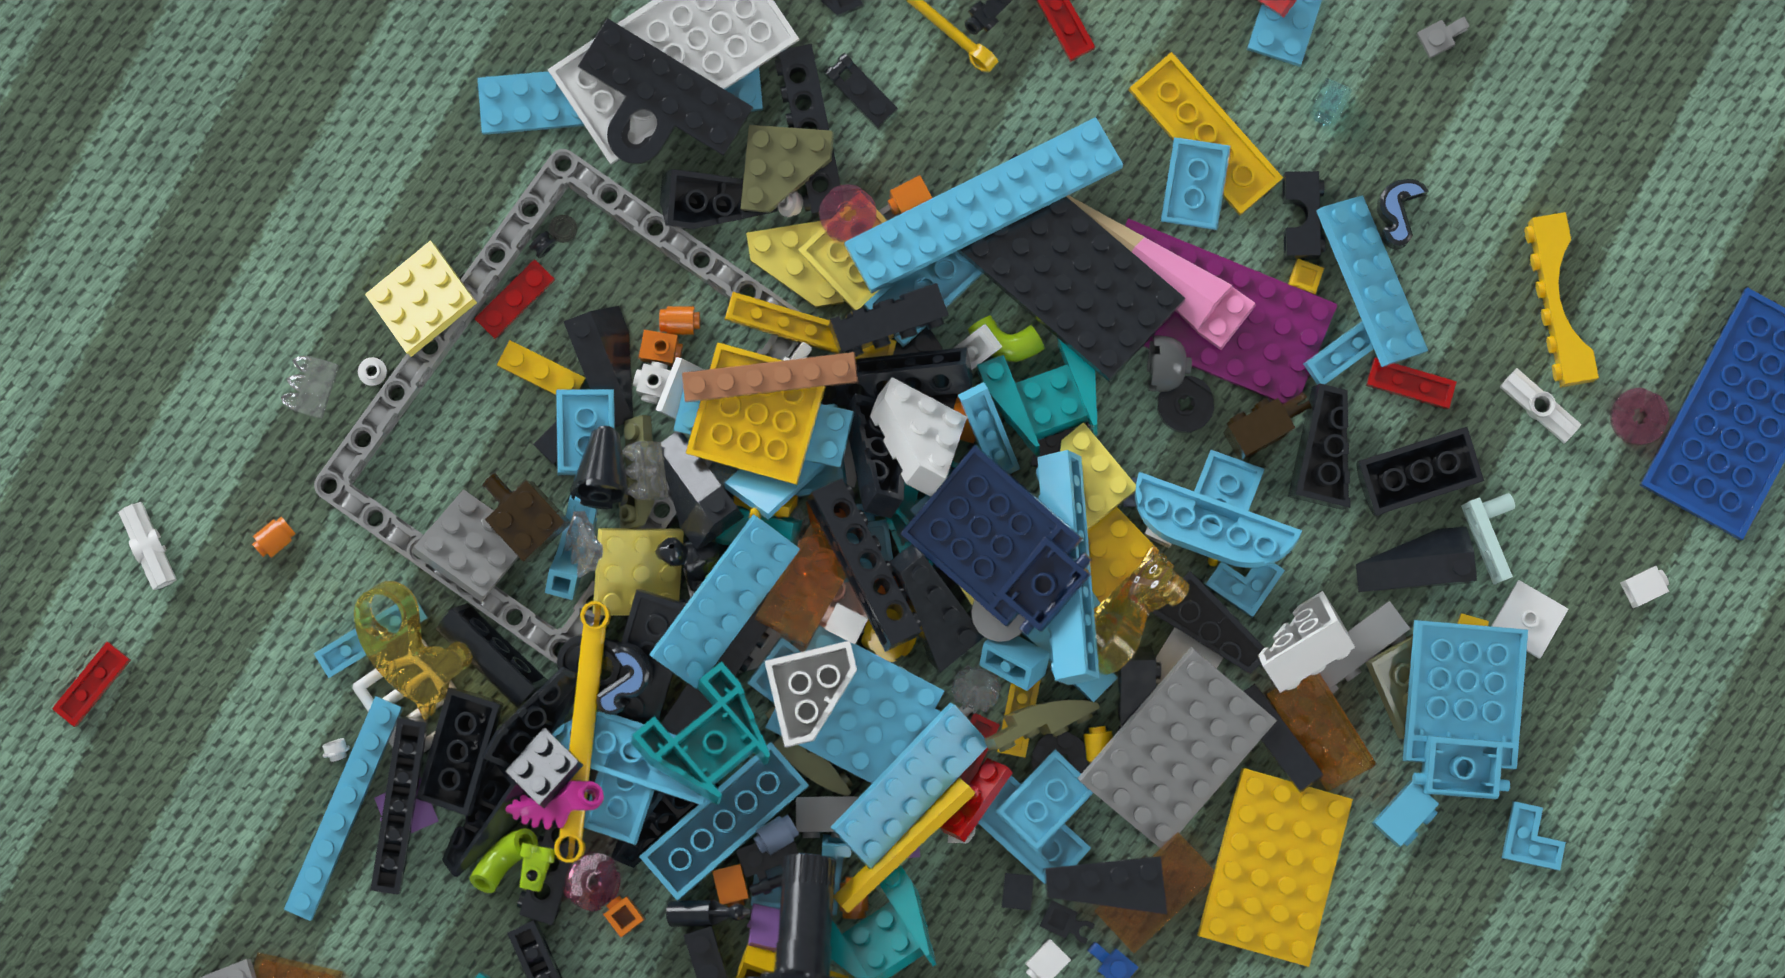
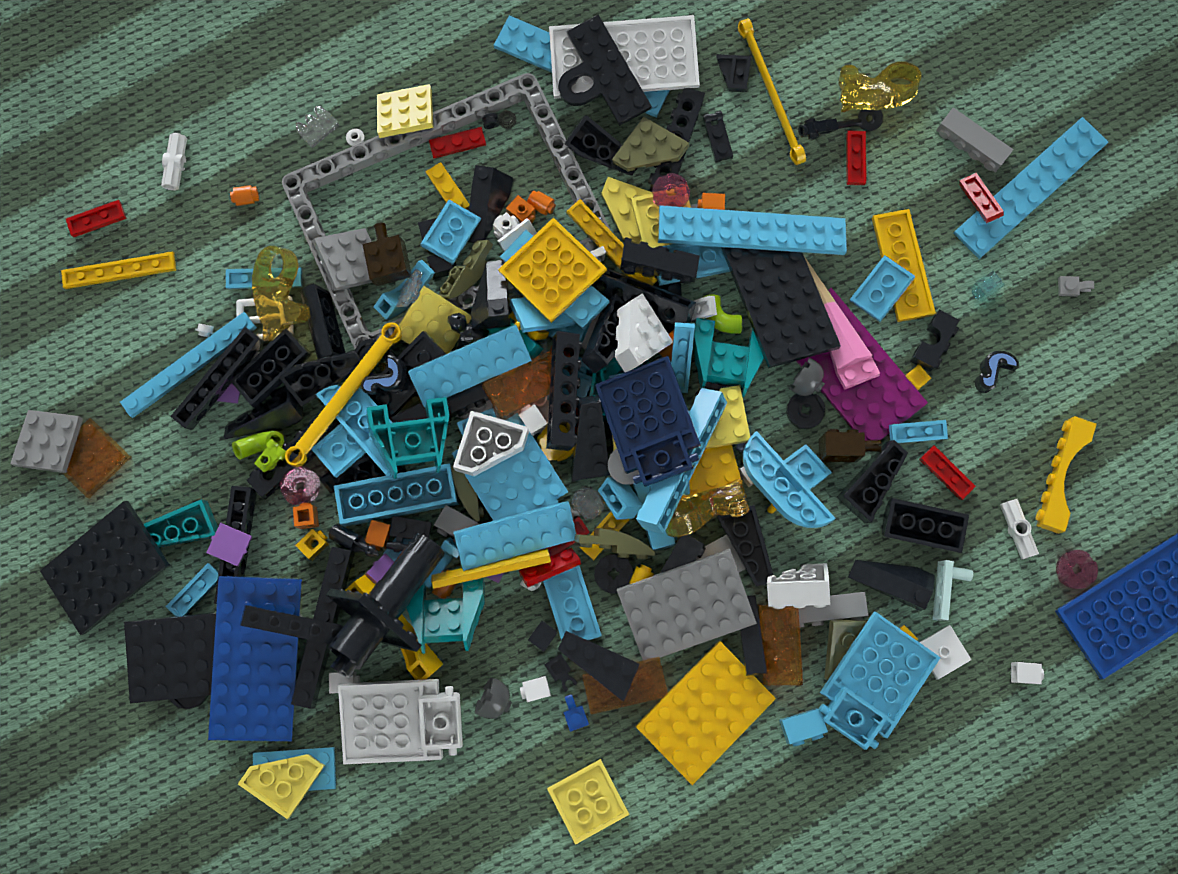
camera: 30 degrees right, 5 degrees down
plate [505,728,583,809] -> none
dark pink plant [506,781,604,830] -> none
black cone [570,426,629,509] -> none
clear plate [622,441,669,500] -> none
nougat plate [682,352,858,402] -> none
sand blue brick [754,815,799,855] -> none
white plate [778,191,803,217] -> none
medium azure tile [995,749,1093,852] -> none
medium azure plate [1205,562,1285,618] -> none
medium azure plate [1316,195,1428,367] -> none
medium azure plate [1502,802,1566,871] -> none
none -> yellow tile [61,251,176,289]
none -> yellow brick [295,529,329,561]

